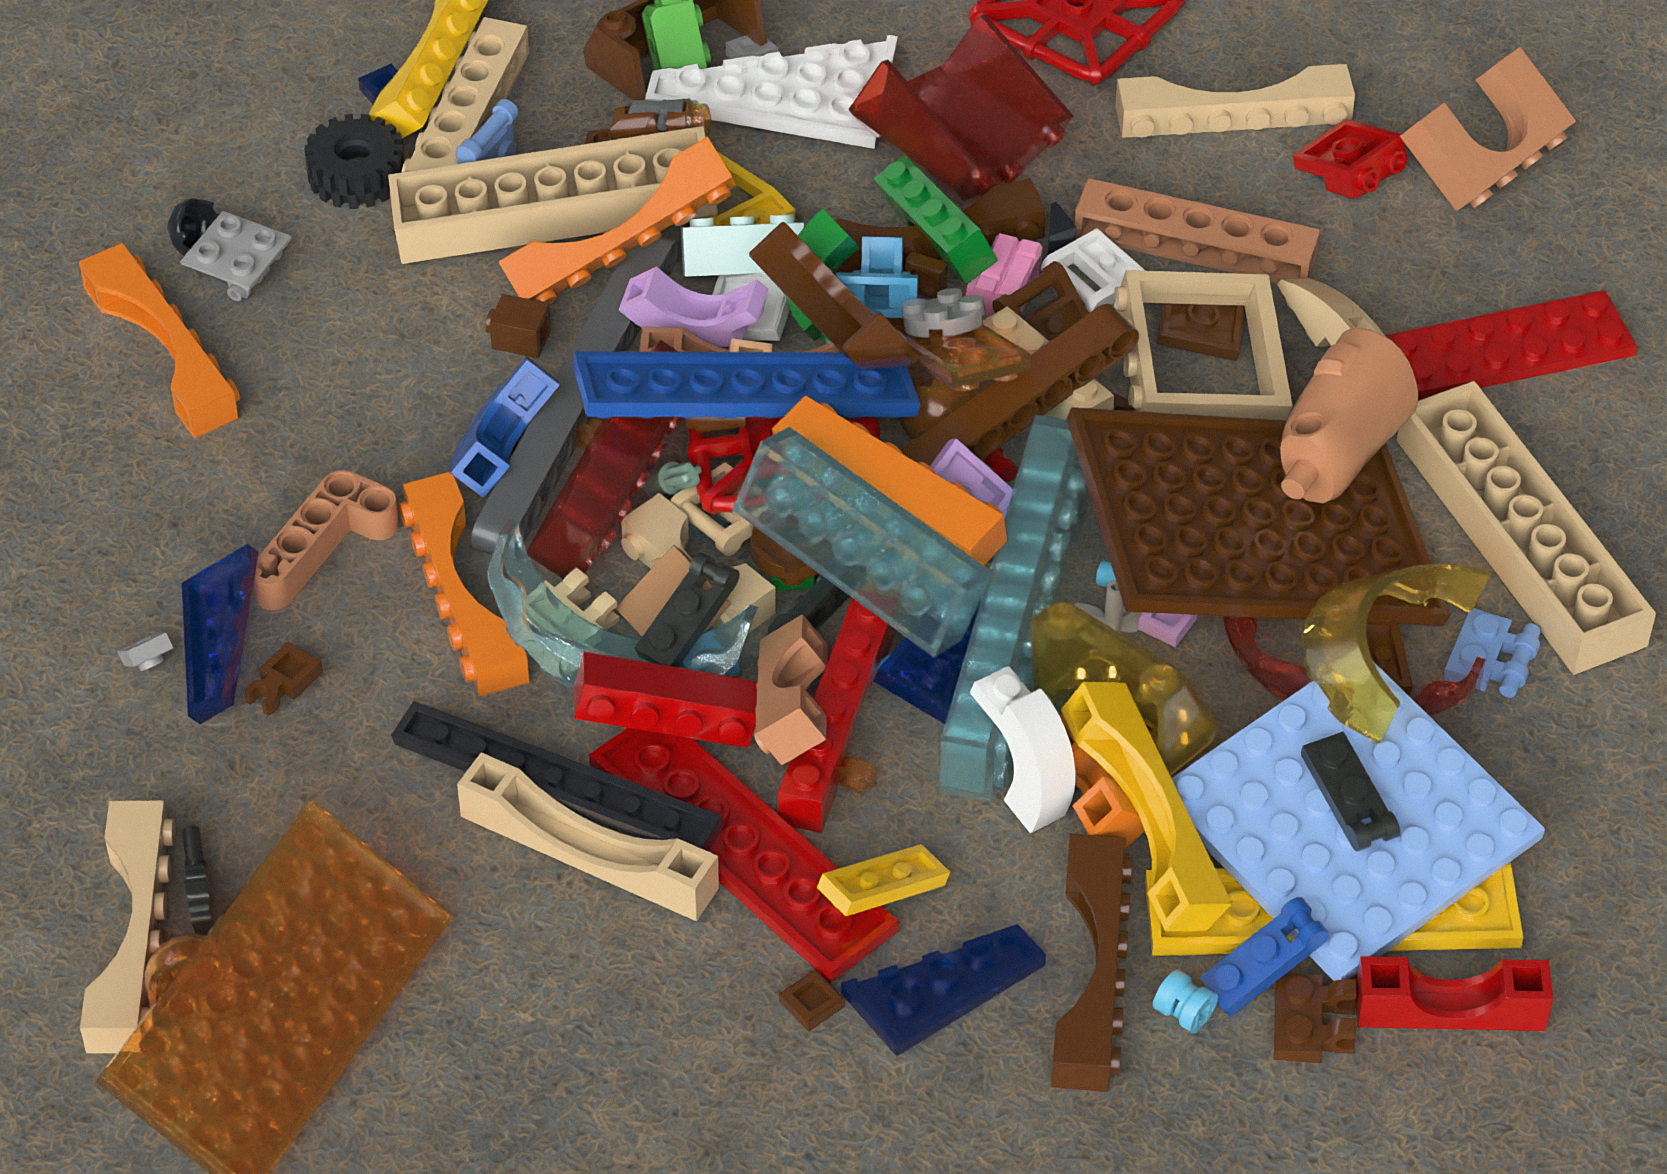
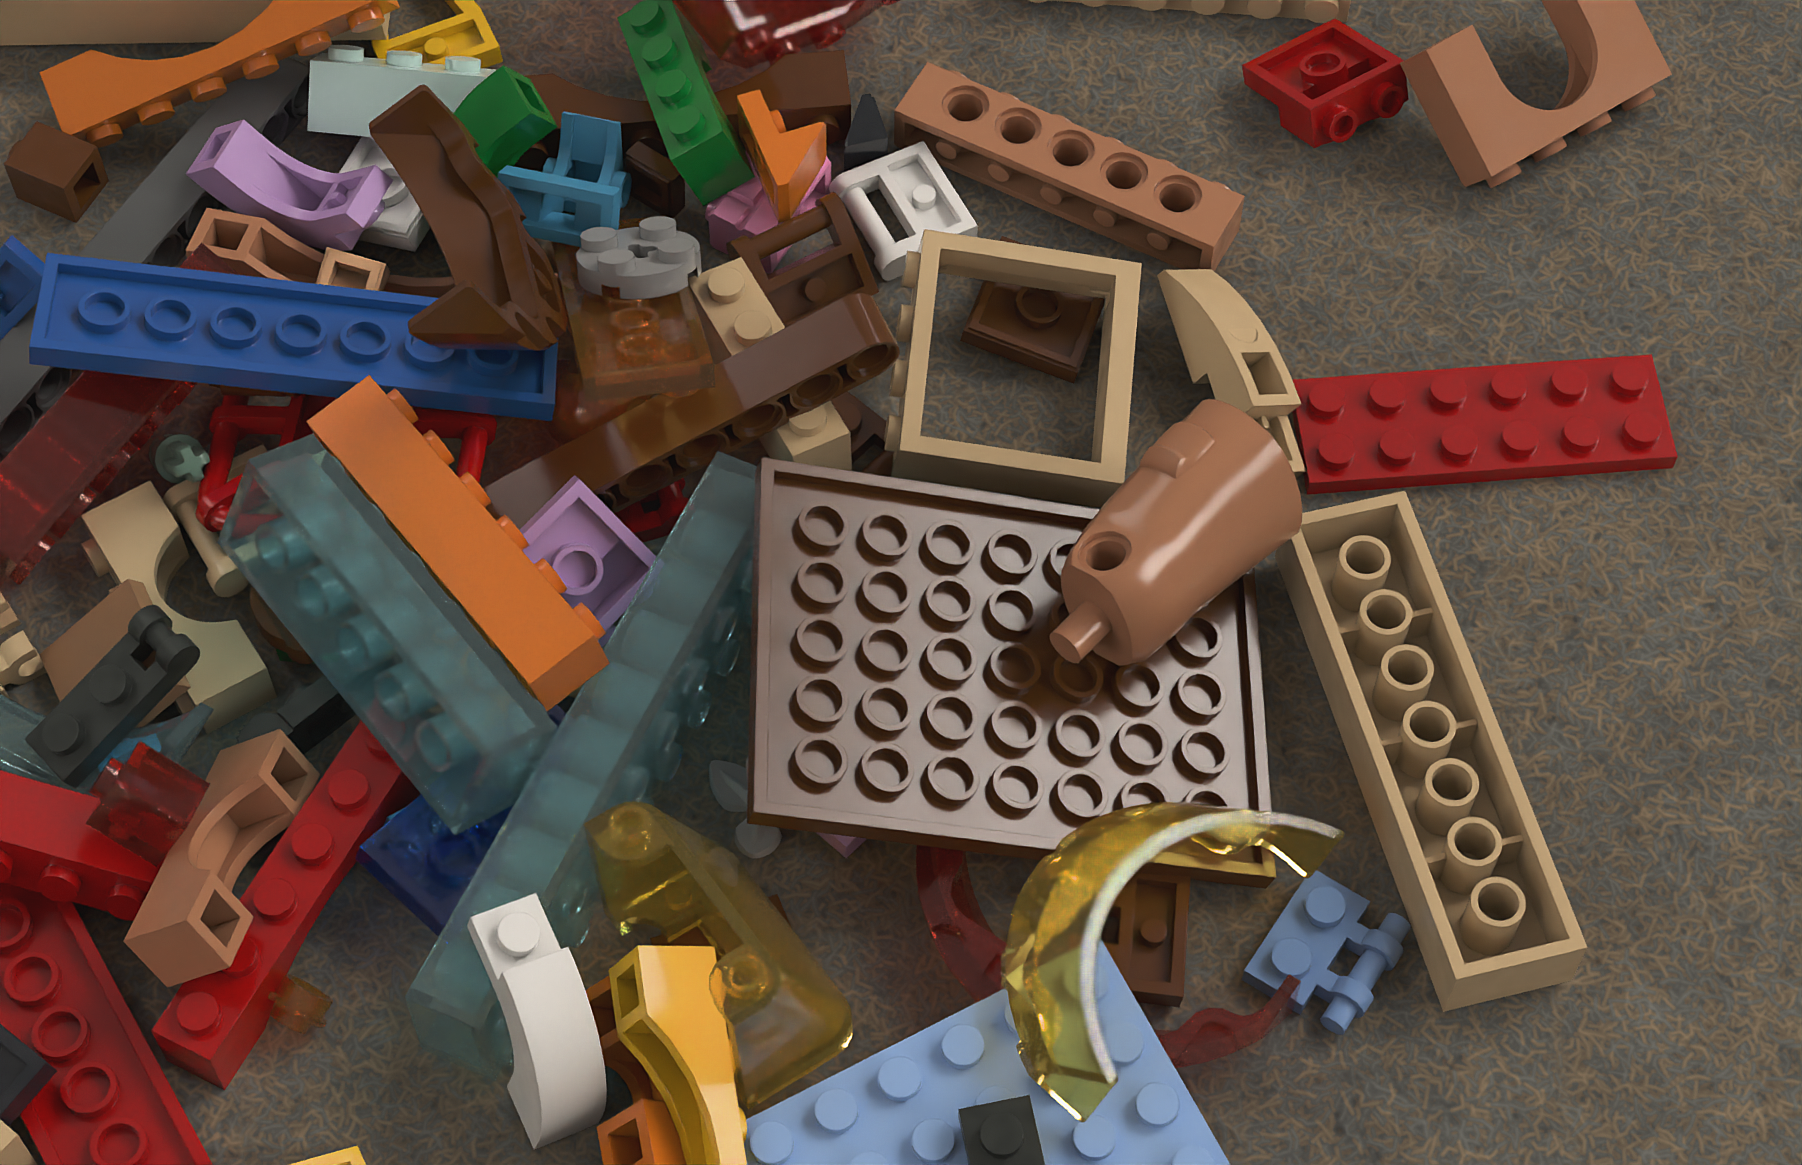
camera: 10 degrees right, 10 degrees up
none -> clear red brick [85,740,210,867]
none -> orange slope [737,89,827,223]

